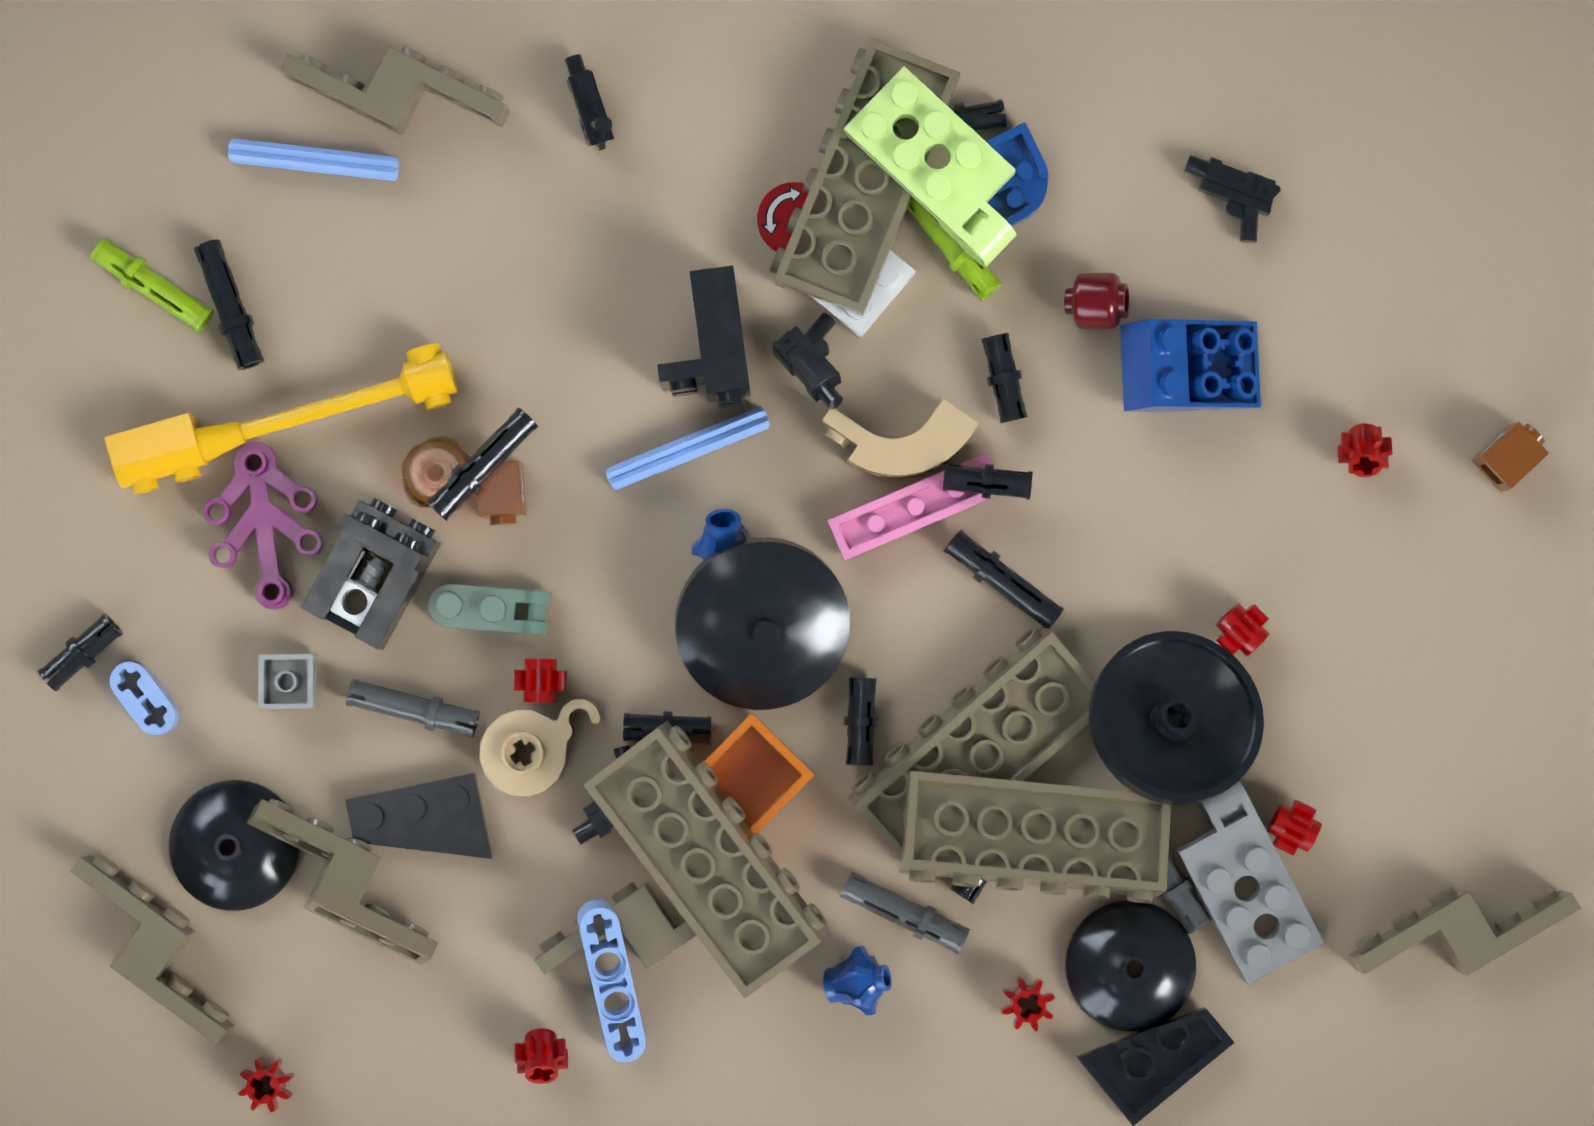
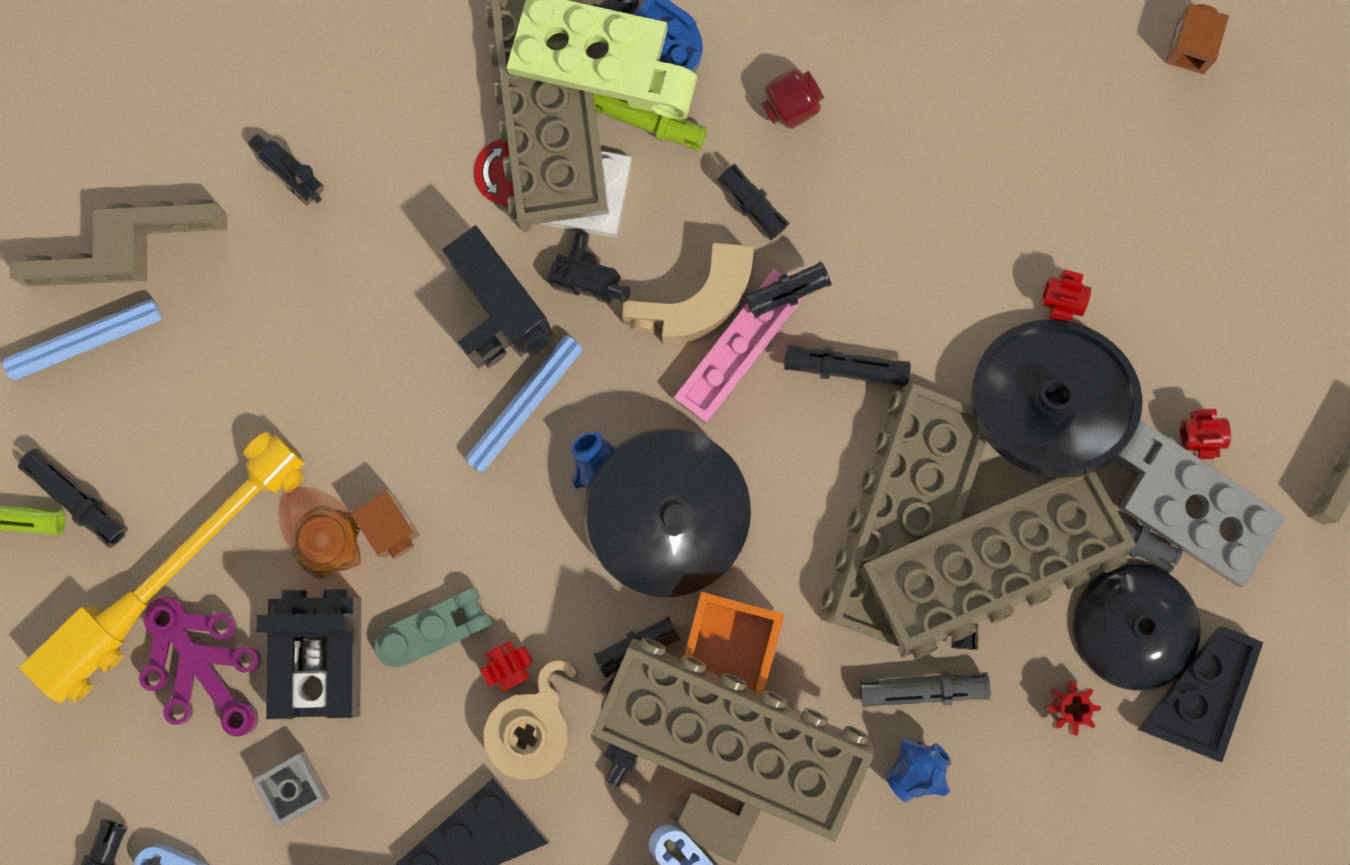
camera: 25 degrees left, 5 degrees down
dark grey pin [346,679,480,738] -> none
black pin [426,407,538,521] -> none
black pin [844,677,878,766] -> none
blue slope [1120,319,1261,412] -> none
red gear [1337,423,1393,477] -> none

